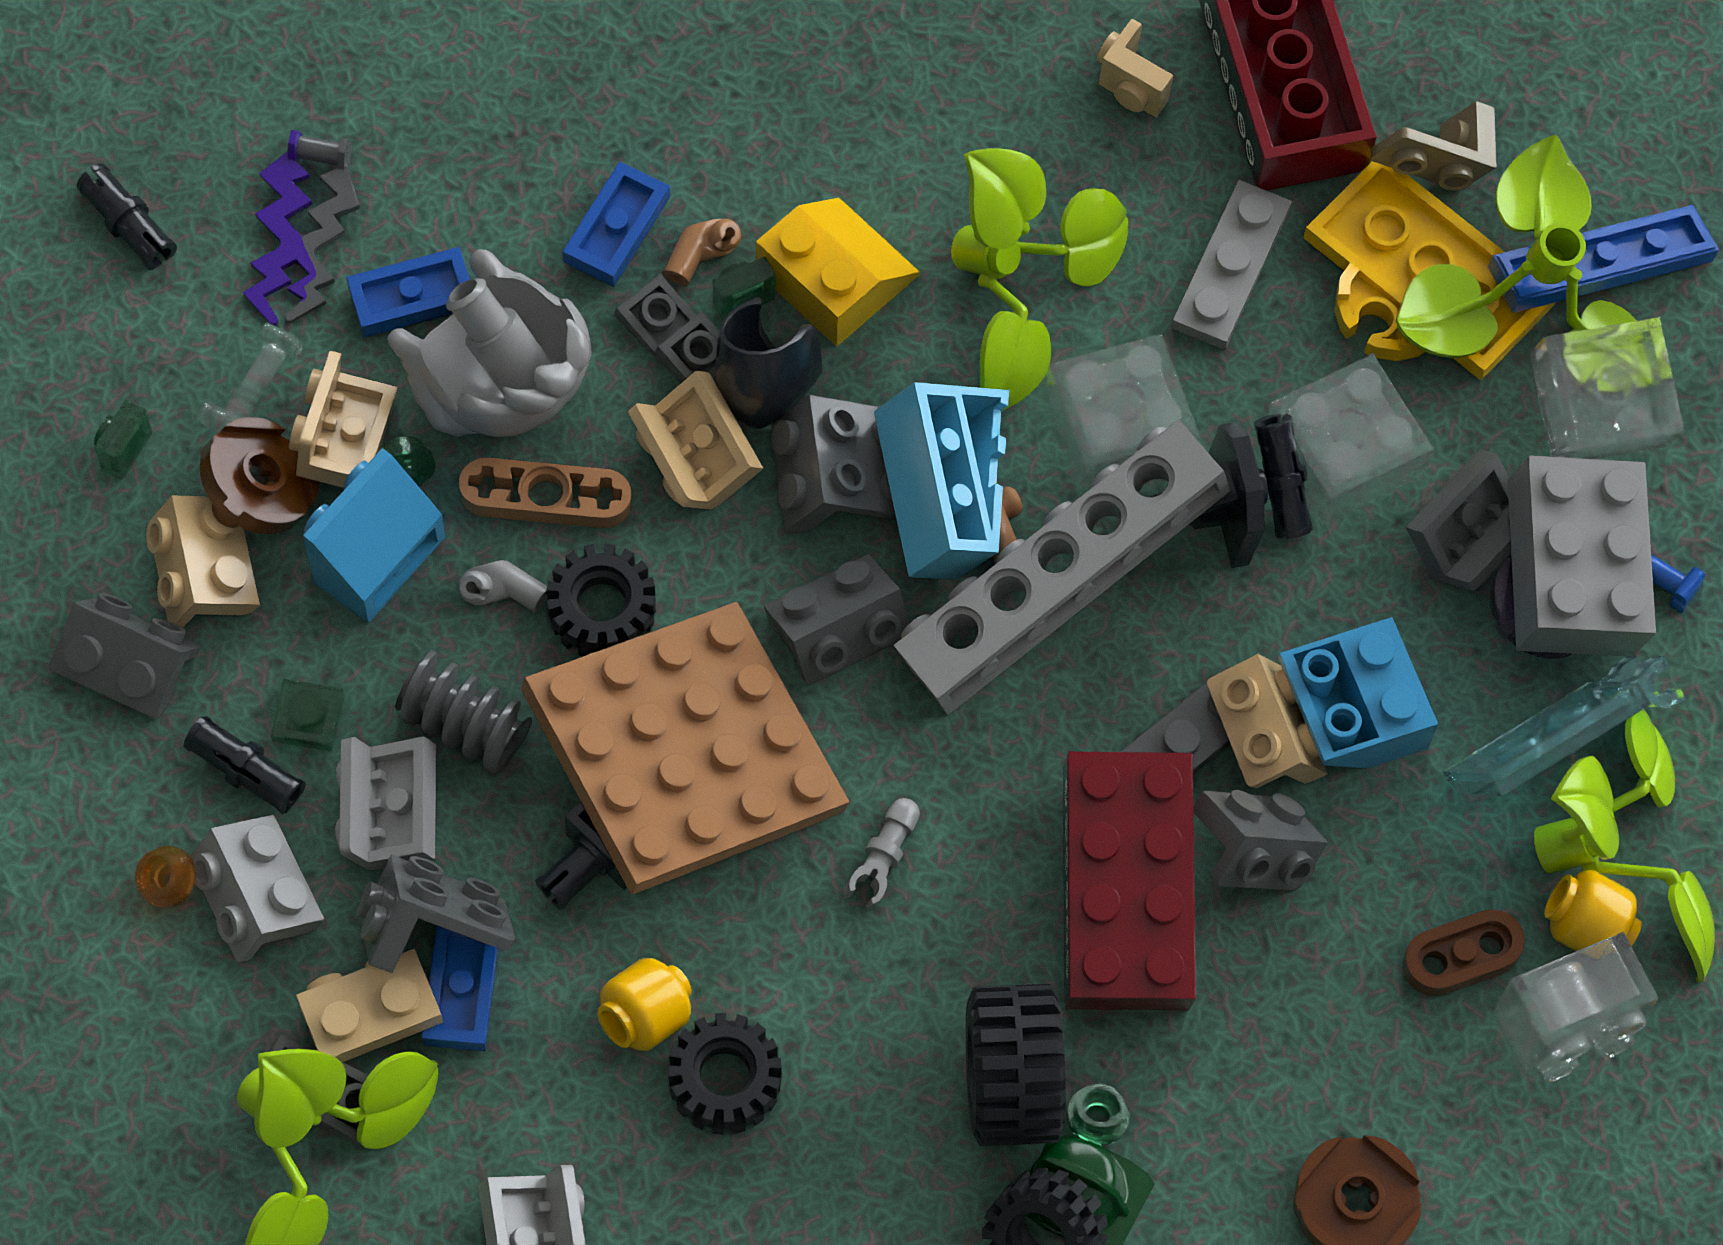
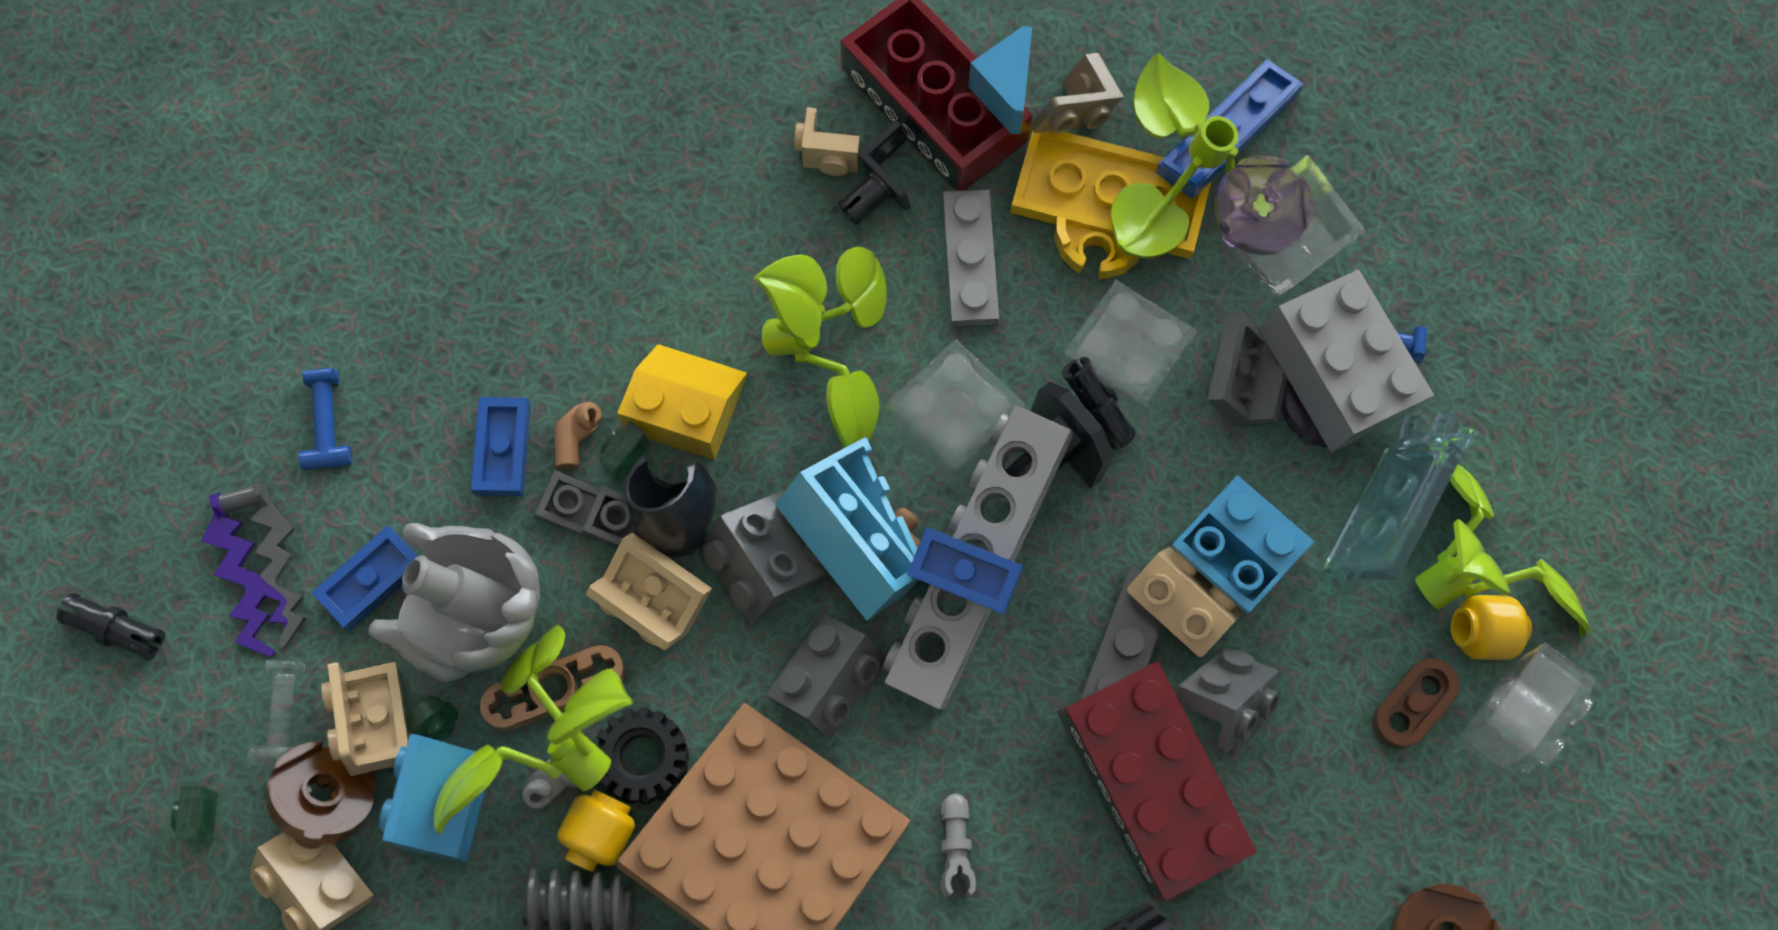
camera: 25 degrees left, 5 degrees up
none -> blue piece [299,368,352,470]
none -> lime plant [434,624,632,835]
none -> yellow head [557,789,635,872]
none -> black bracket [837,120,911,225]
none -> blue plate [907,527,1024,615]
none -> dark azure slope [968,26,1032,134]
none -> clear purple plate [1214,155,1314,255]

